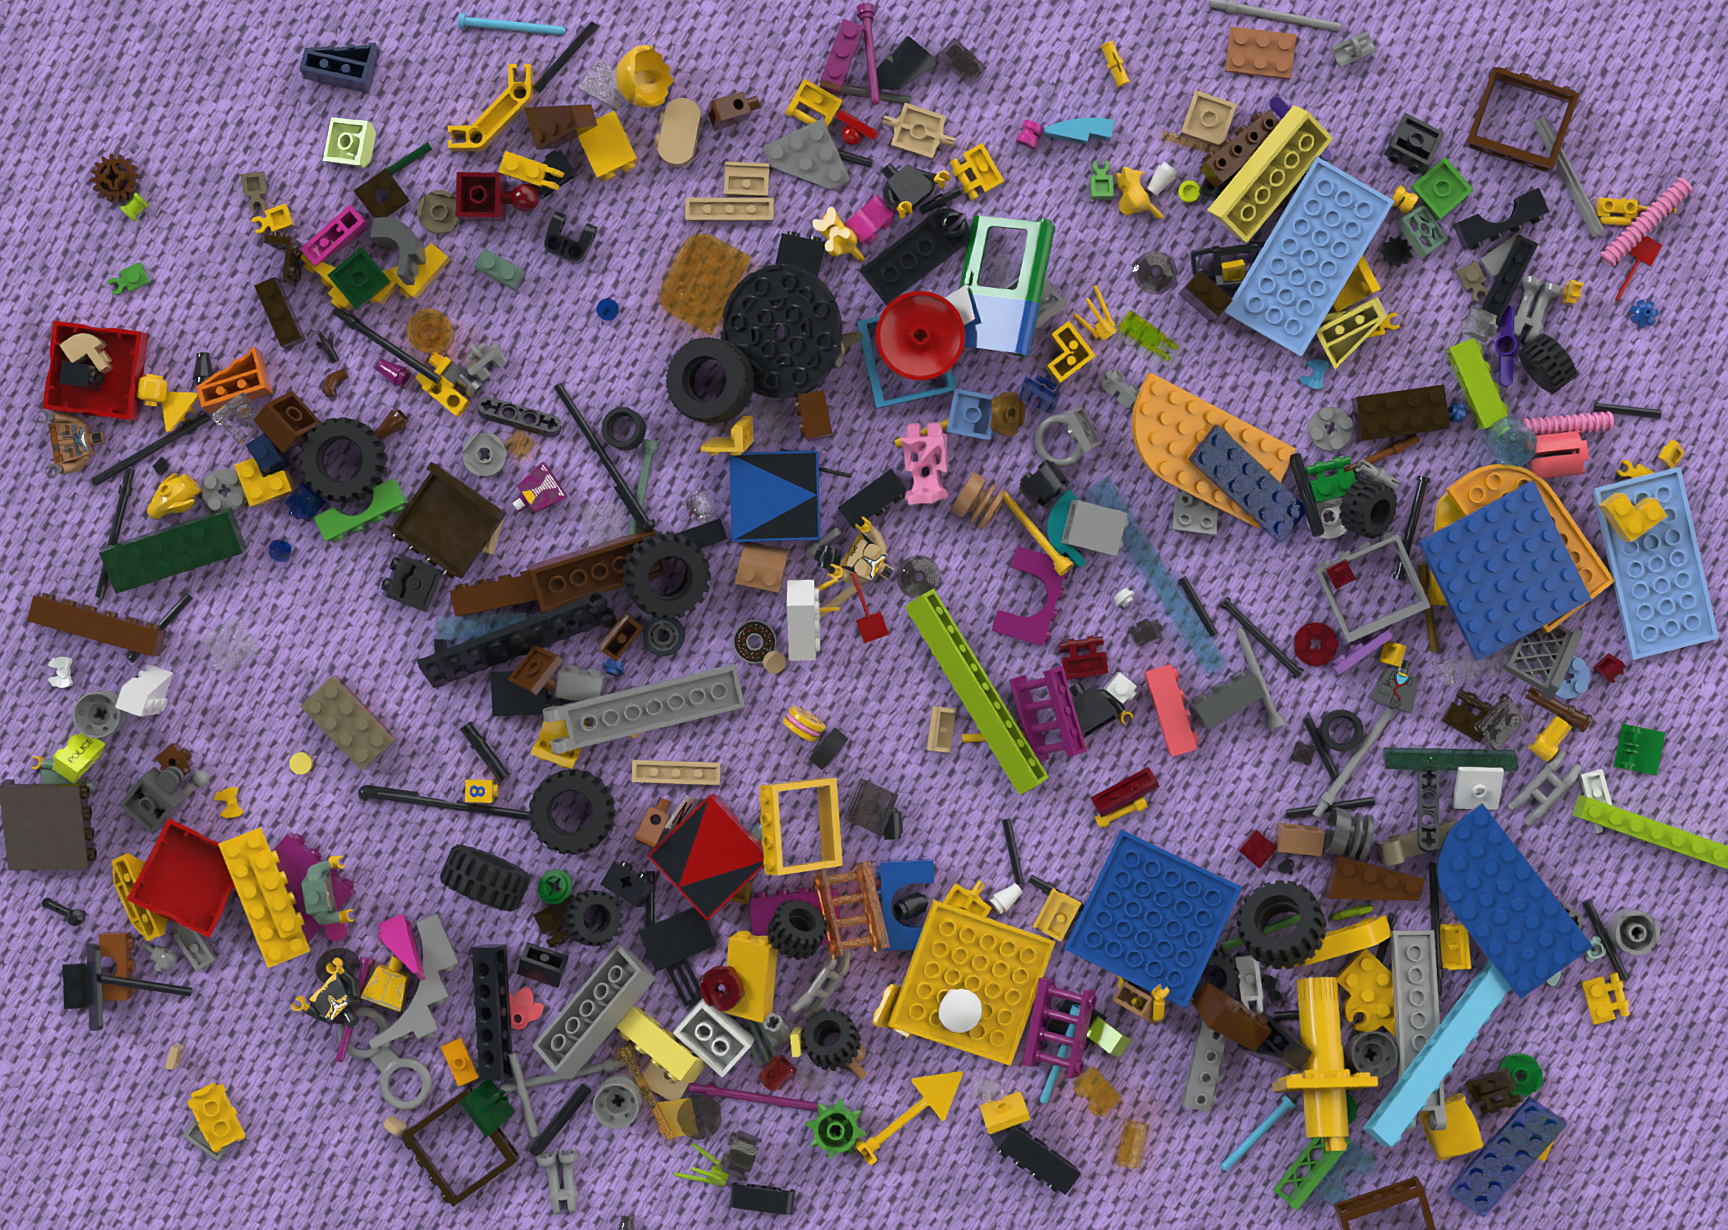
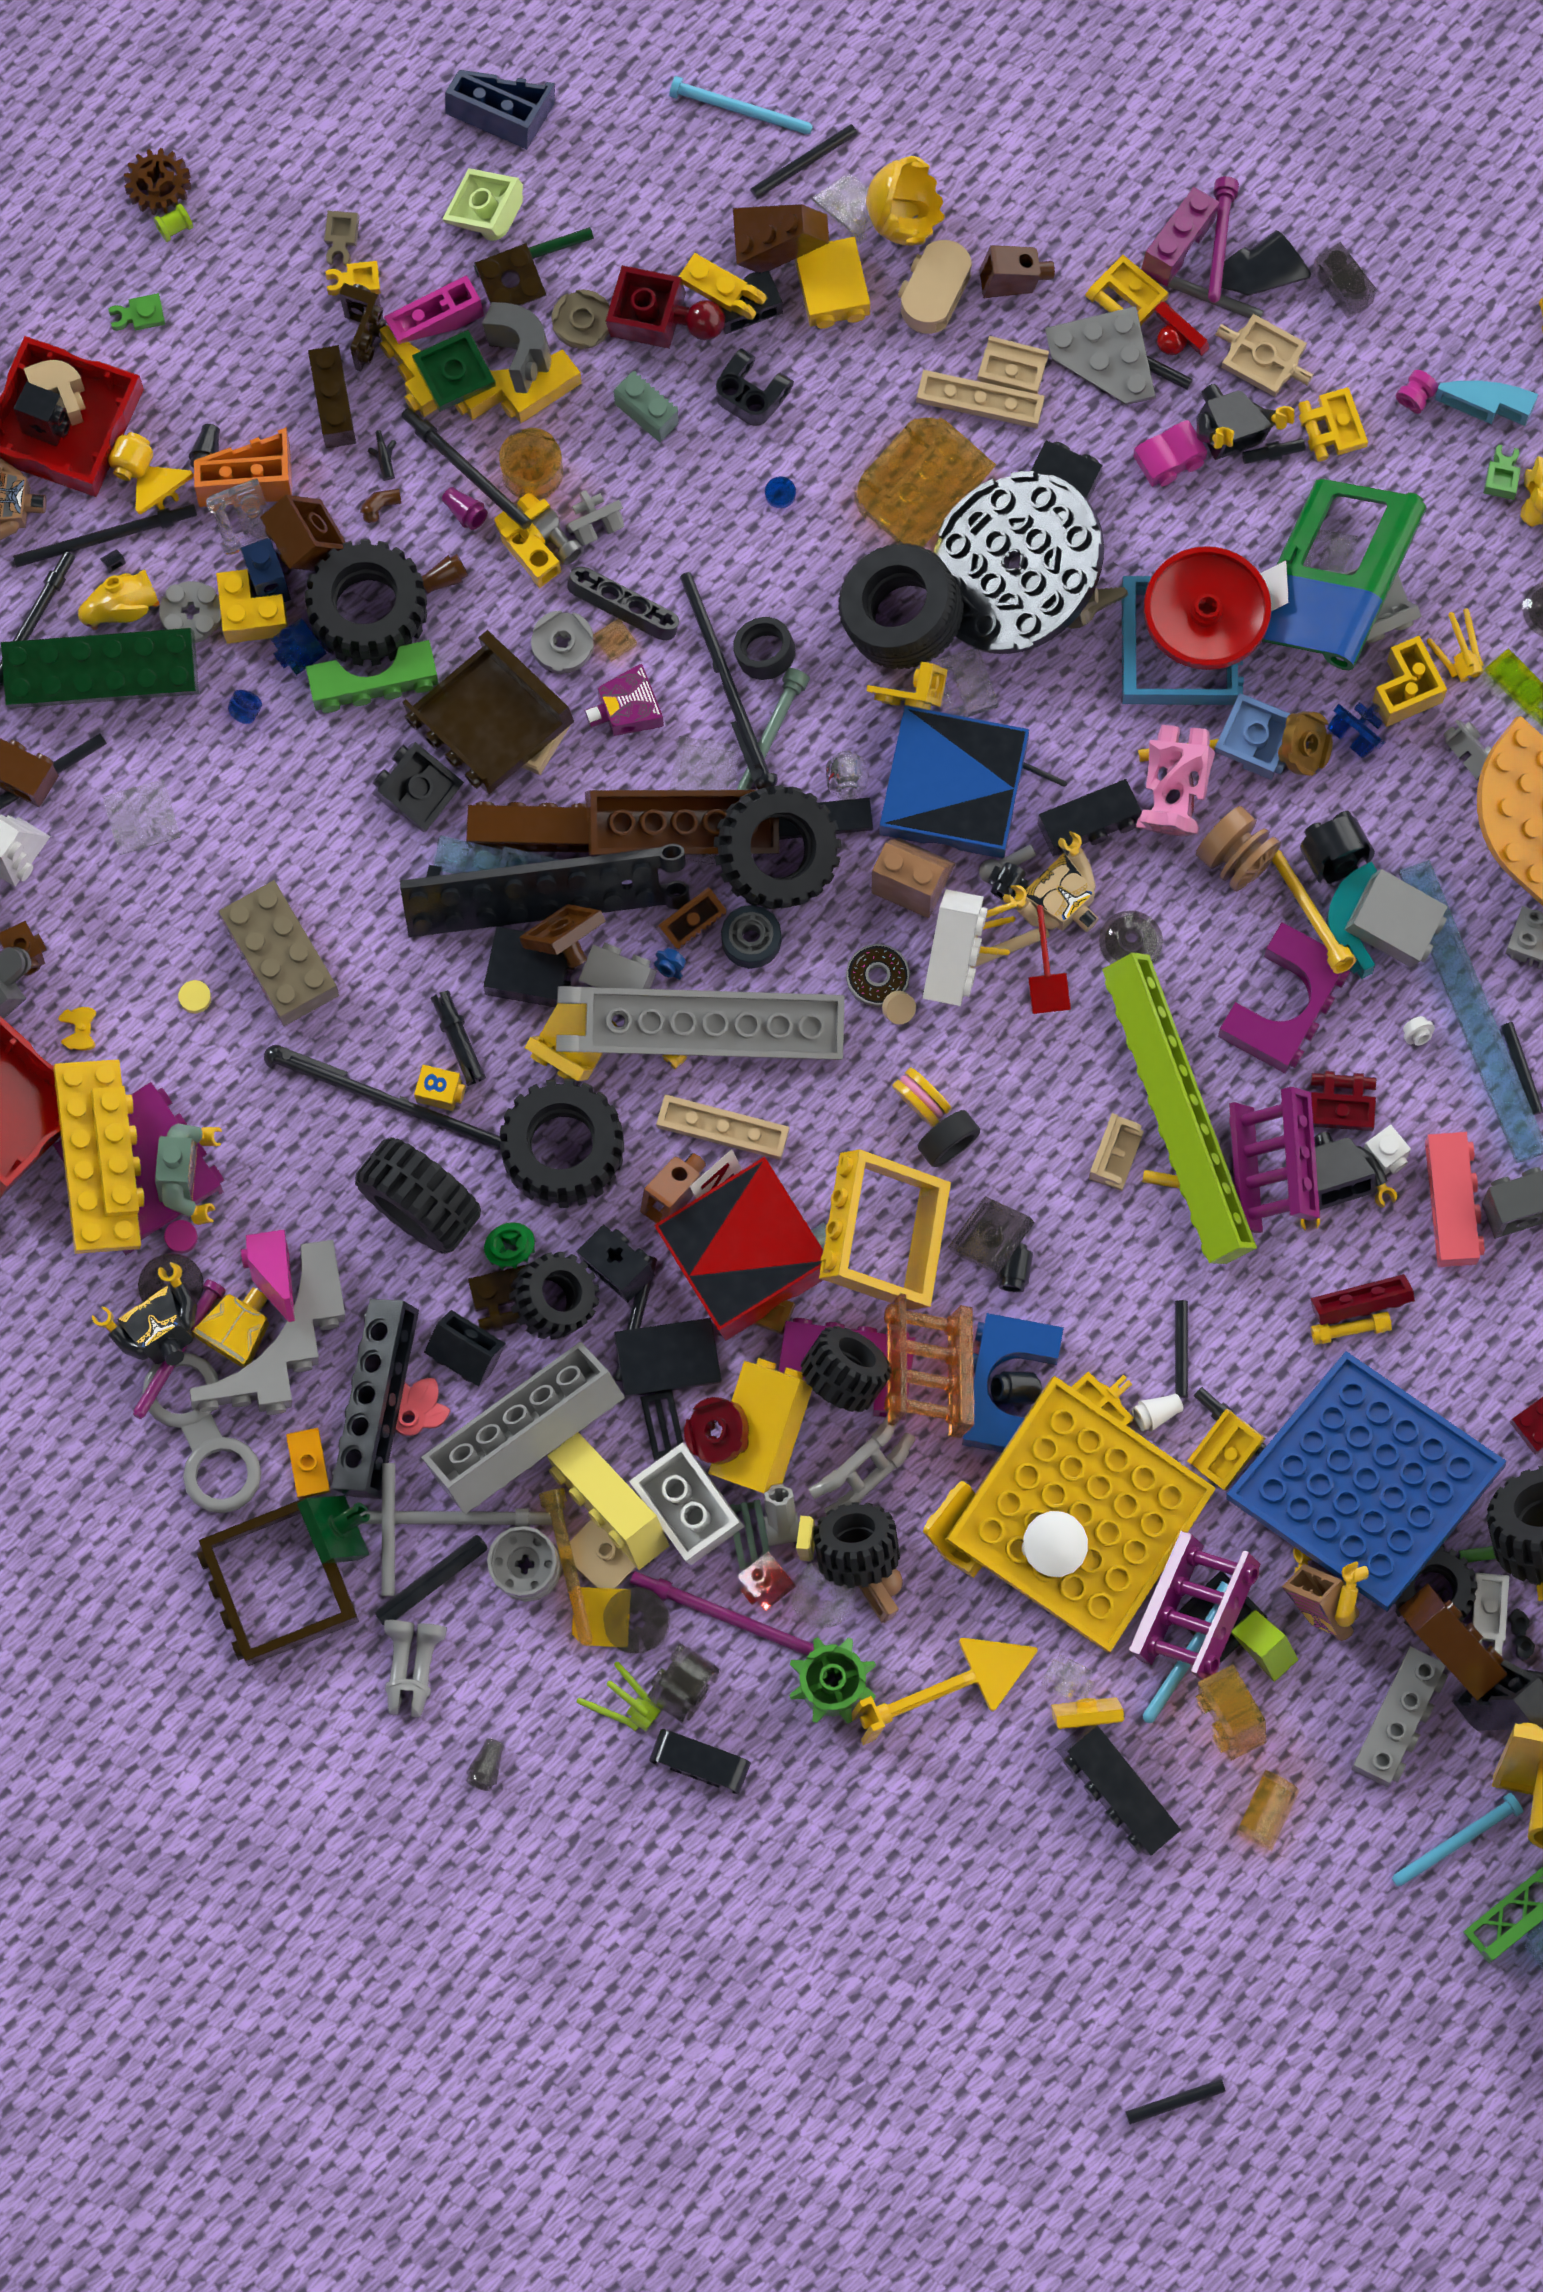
camera: 20 degrees right, 15 degrees down
light grey bar [181,770,210,796] -> none
tan tile [383,1116,407,1136] -> none
yellow piece [448,64,533,152] -> none
reddish brown brick [794,390,833,442] -> none
yellow animal [813,207,865,262] -> none
black plate [859,208,969,306] -> none
light grey tile [1034,405,1102,467] -> none
clear smoke brick [1127,618,1163,647] -> none

